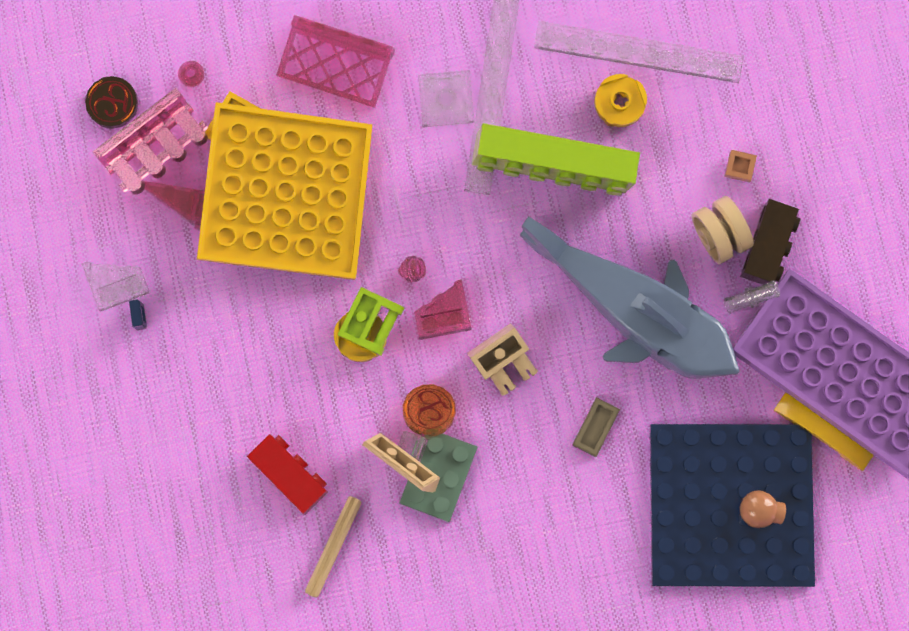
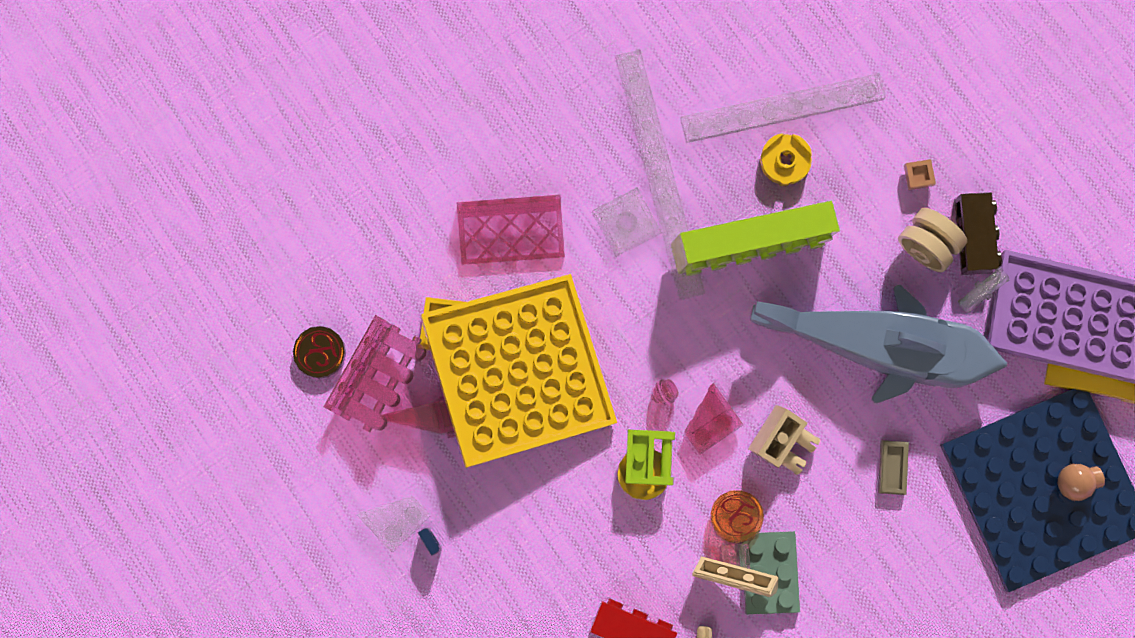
camera: 25 degrees left, 0 degrees up
clear pink plate [178,61,205,87] -> none

